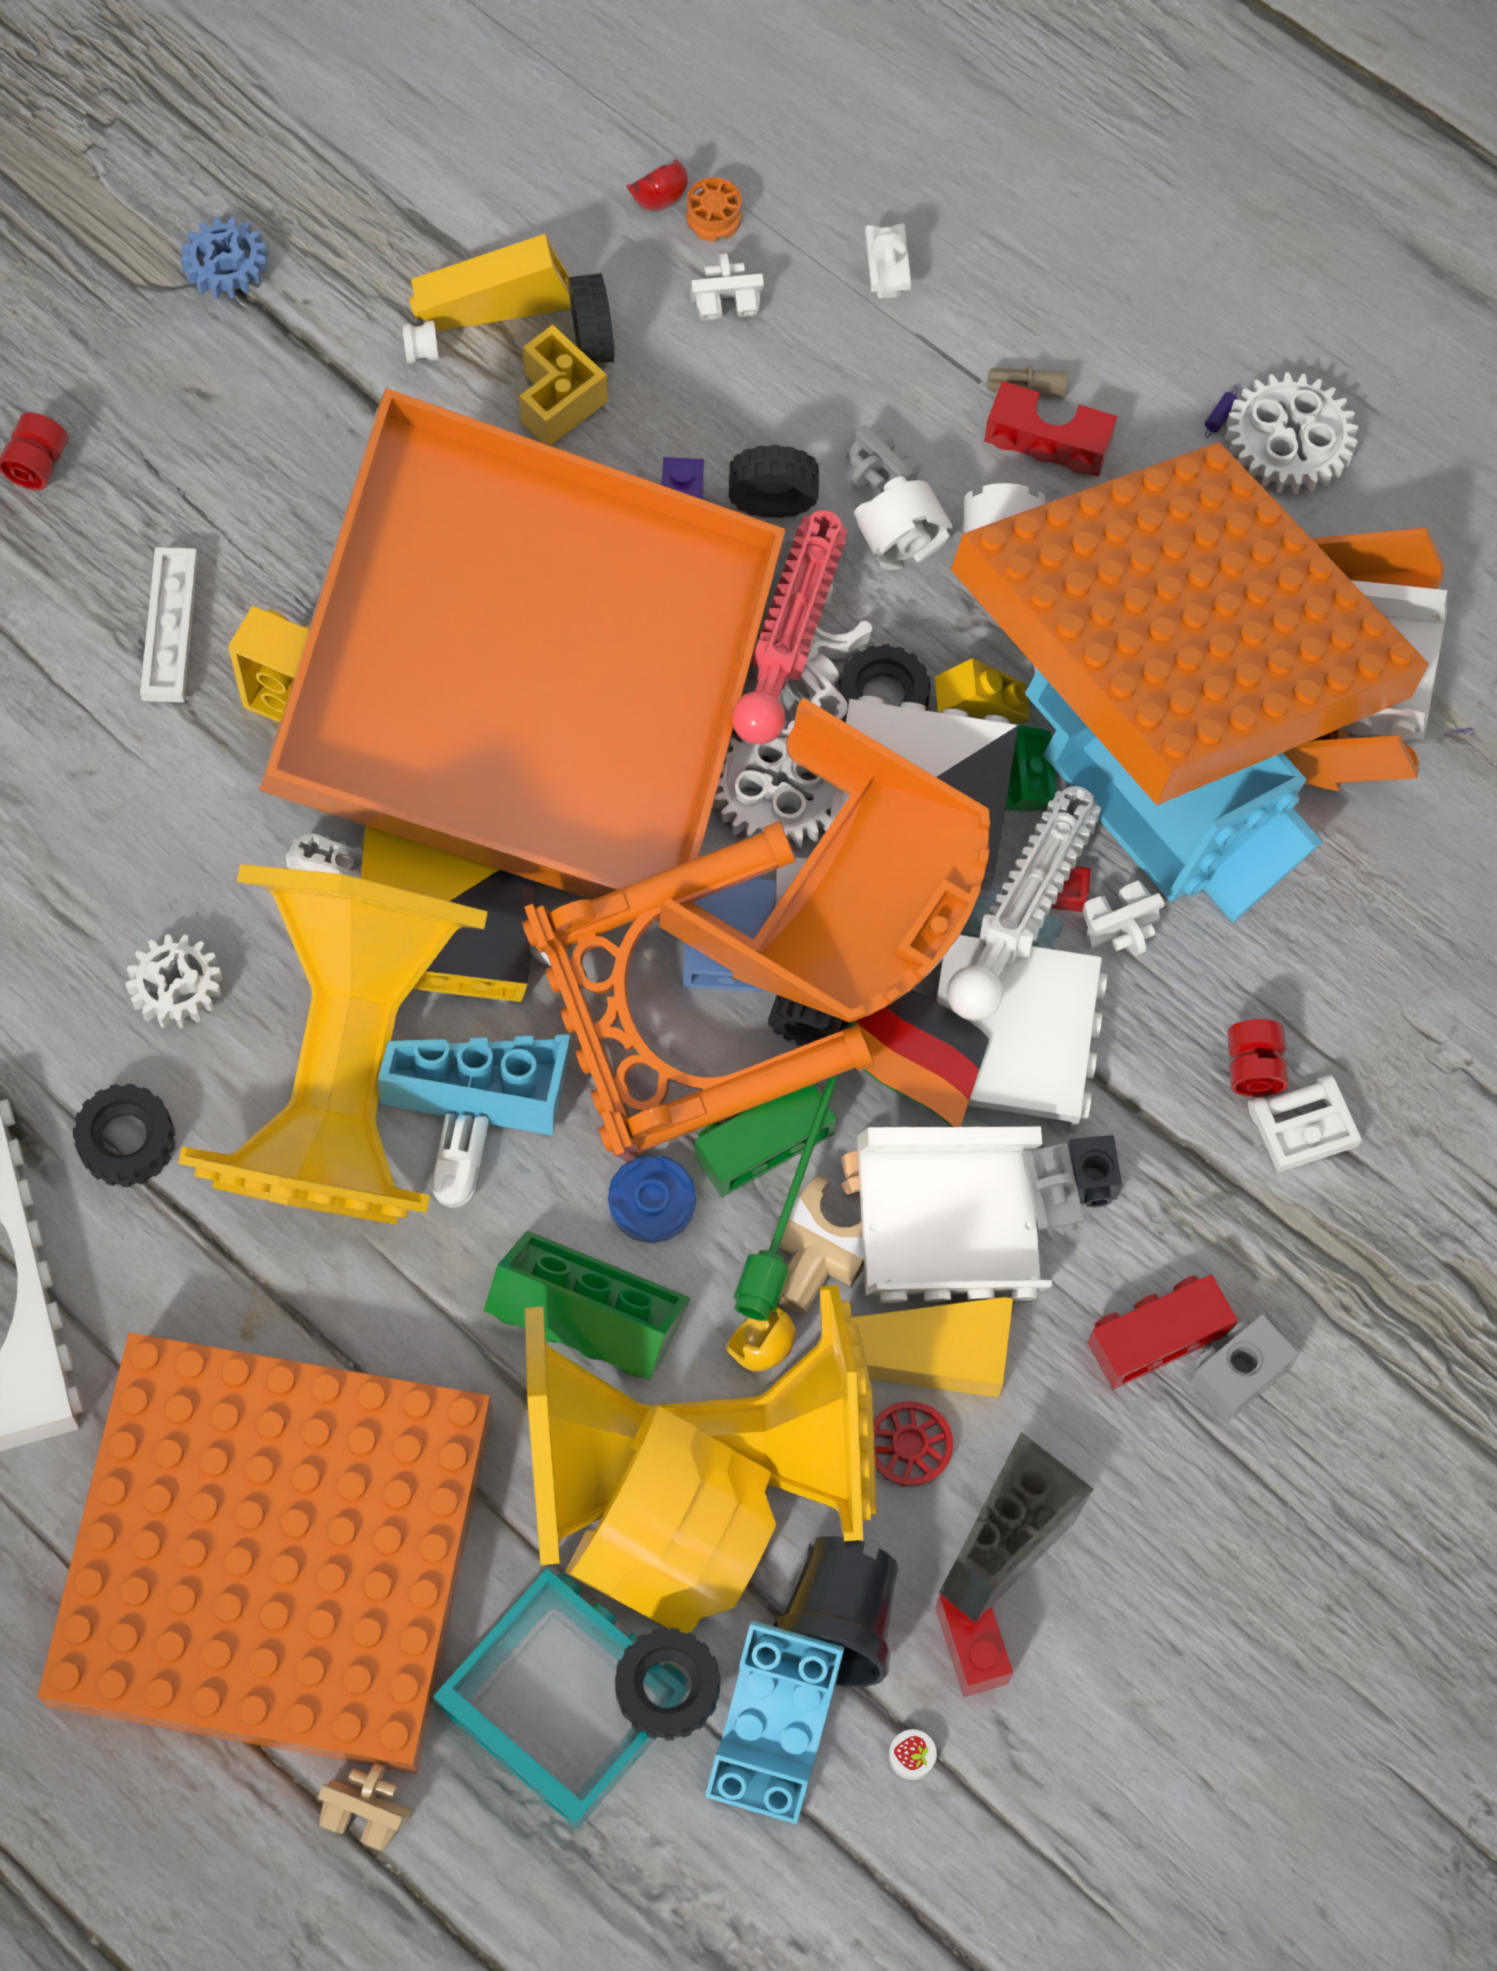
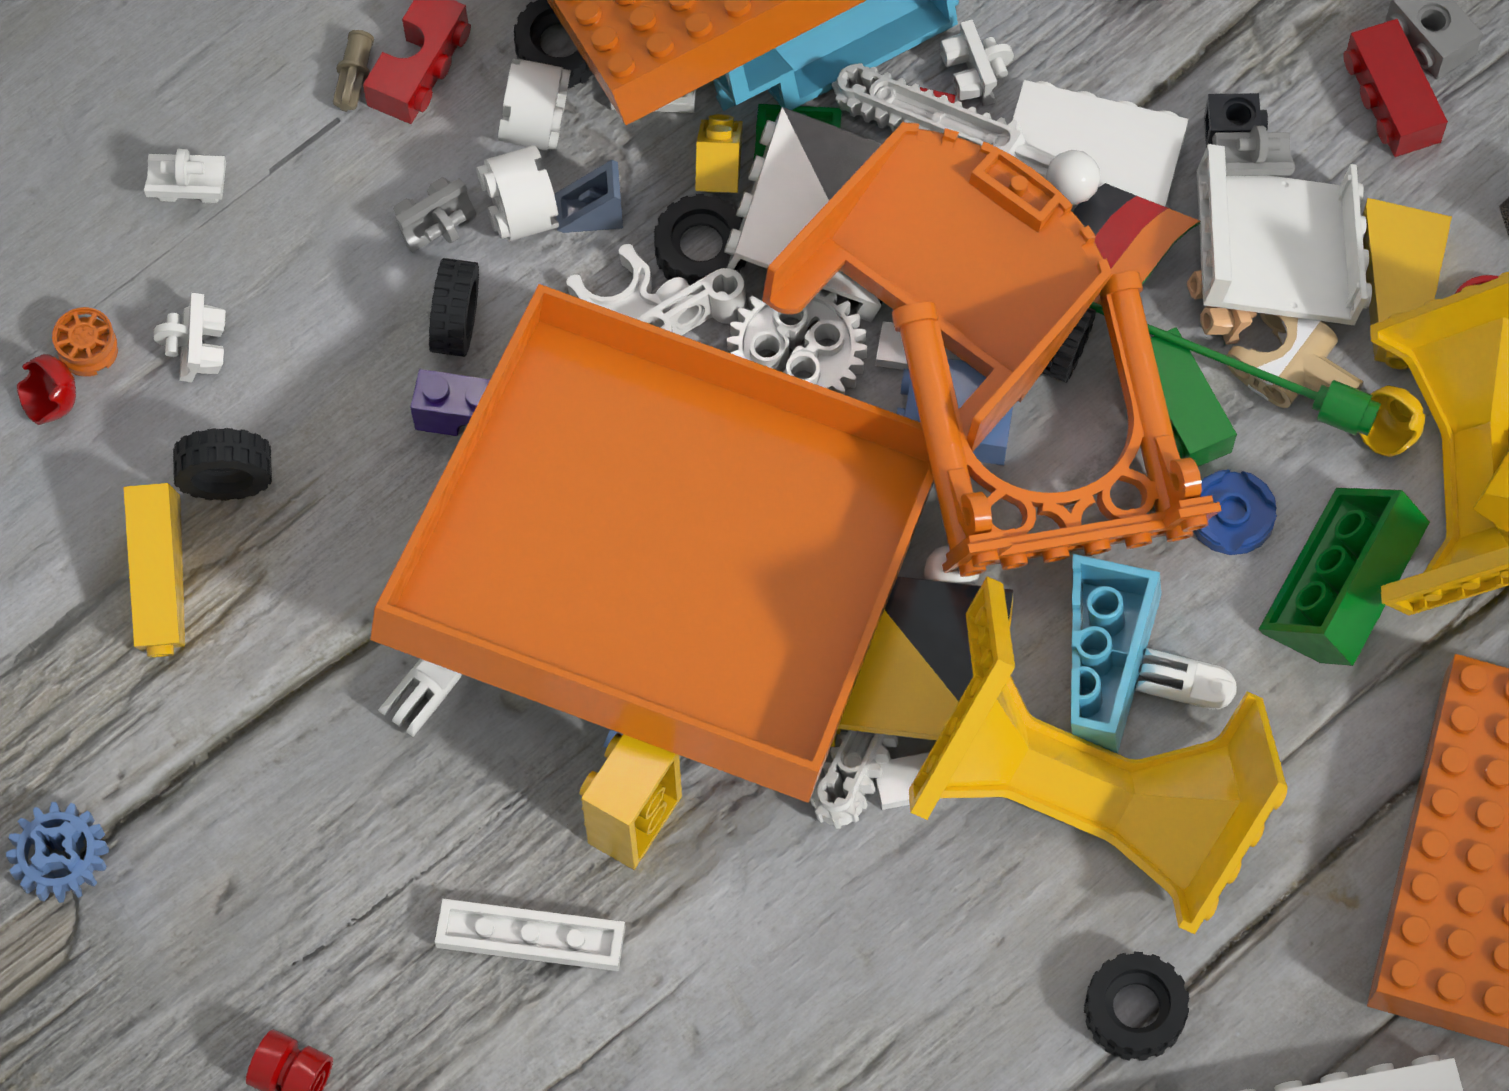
camera: 80 degrees left, 0 degrees up
white gear [126,934,223,1028] -> none
white wheel [402,320,439,364] -> none
yellow brick [519,324,608,446] -> none
coral gear [732,510,847,745] -> none
none -> sand blue slope [555,160,623,233]

